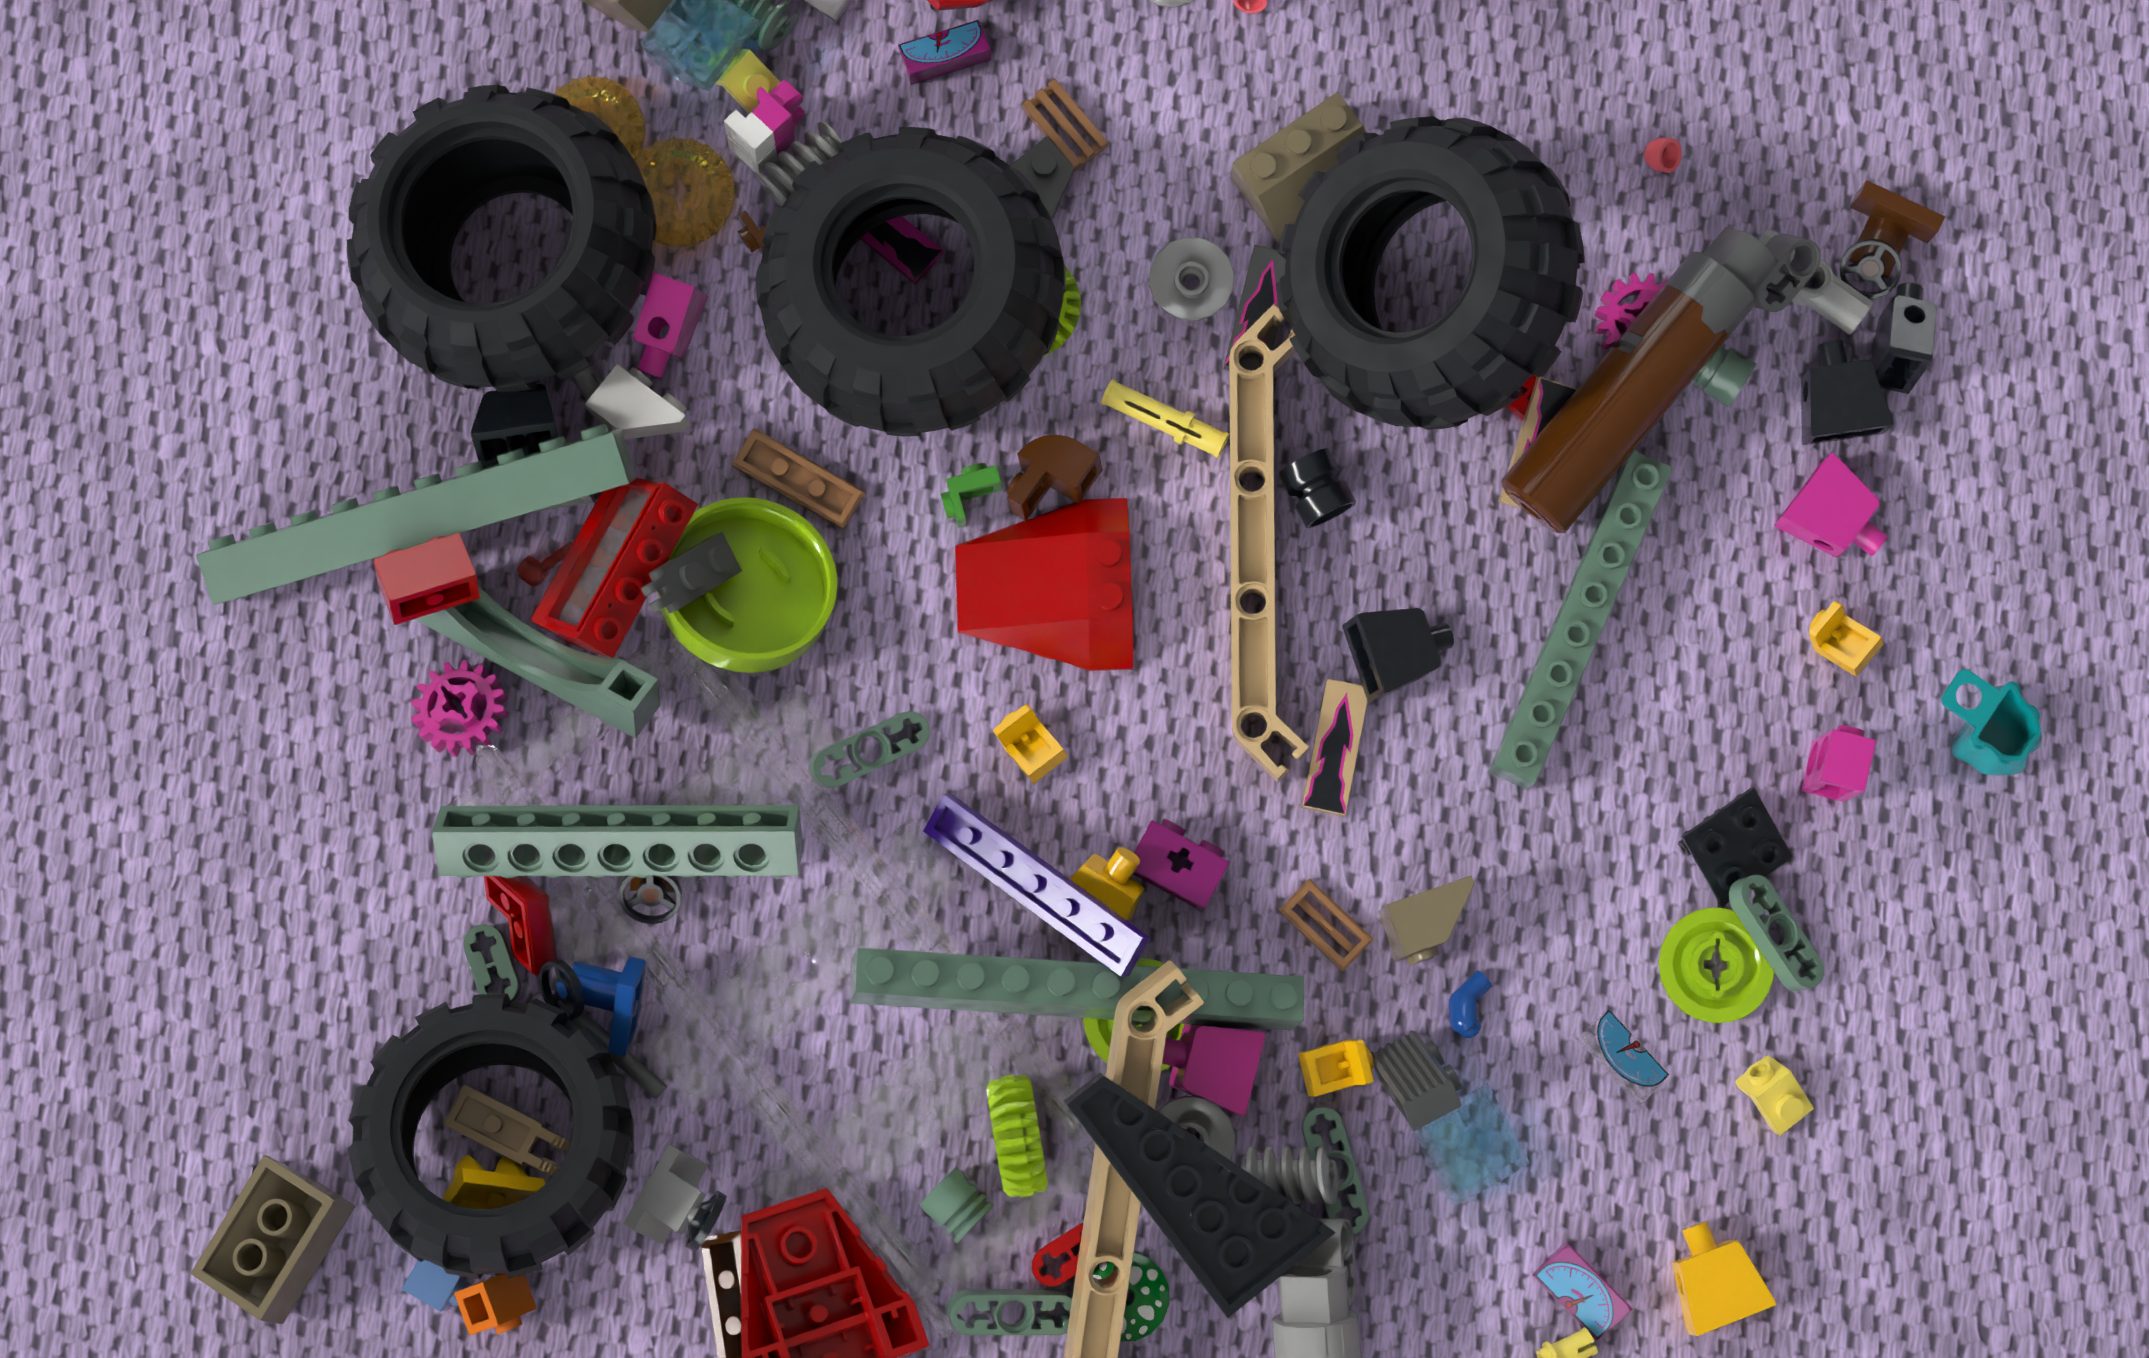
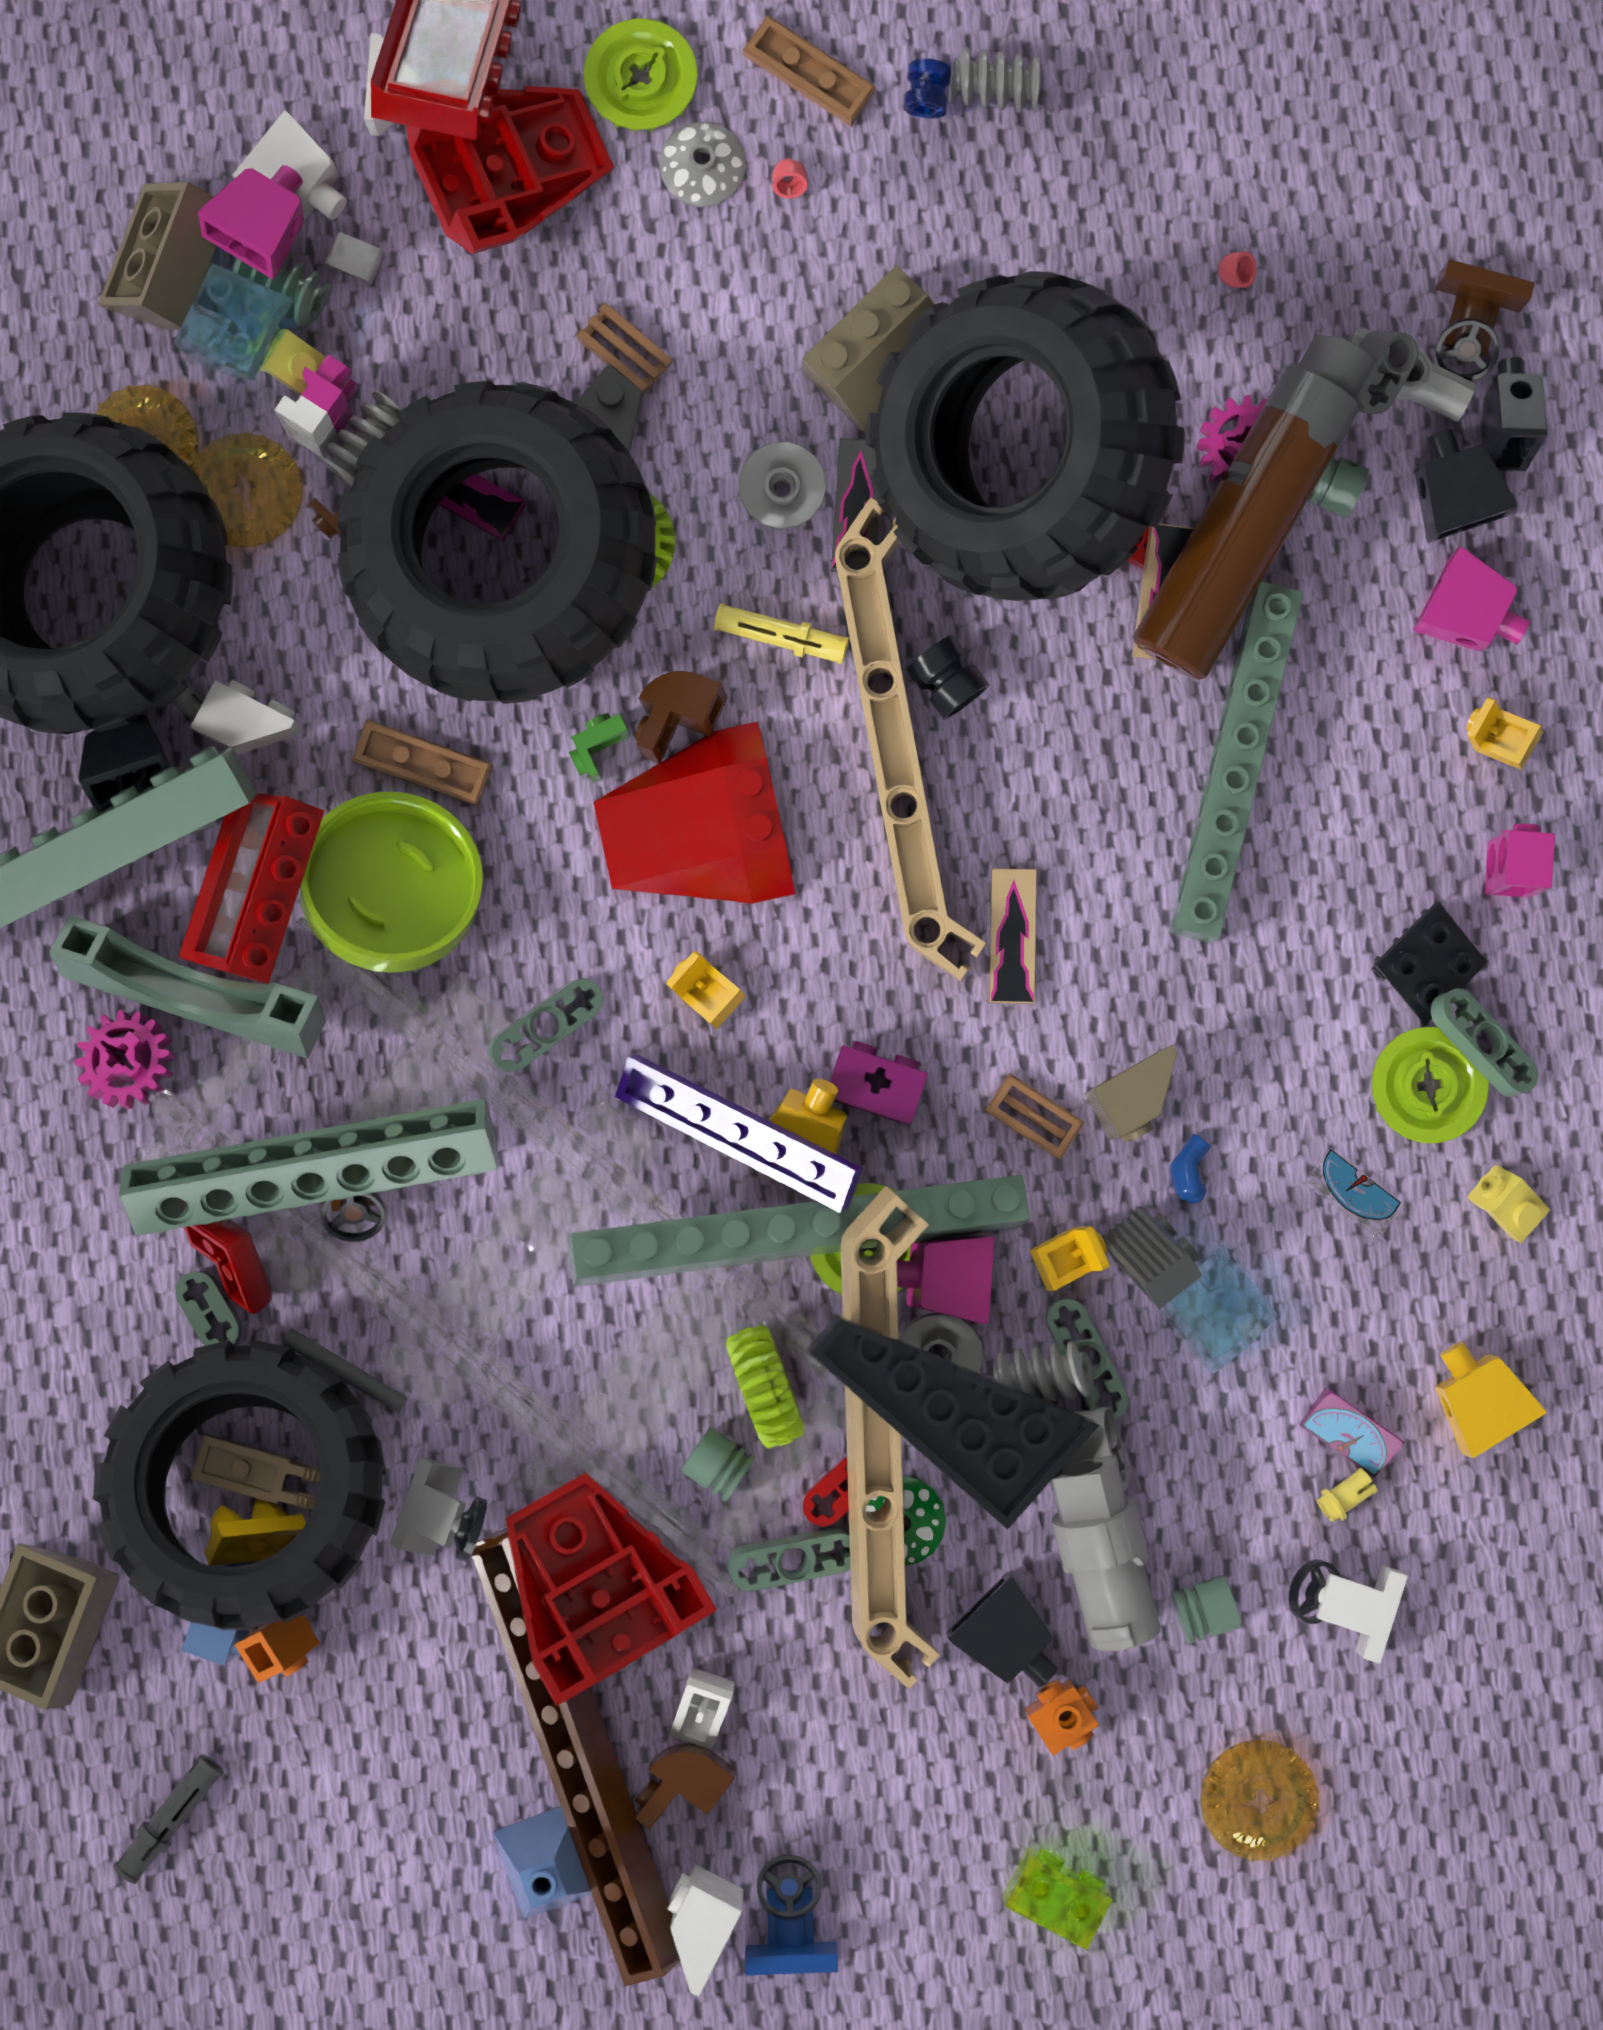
camera: 10 degrees left, 5 degrees up
brick [373,533,480,625] -> none
clear red hand [517,541,573,587] -> none
blue piece [539,956,647,1056] -> none
dark pink torso [633,272,708,379] -> none
dark grey hinge [641,532,742,613] -> none
slope [898,20,991,85] -> none
black torso [1342,608,1454,703] -> none

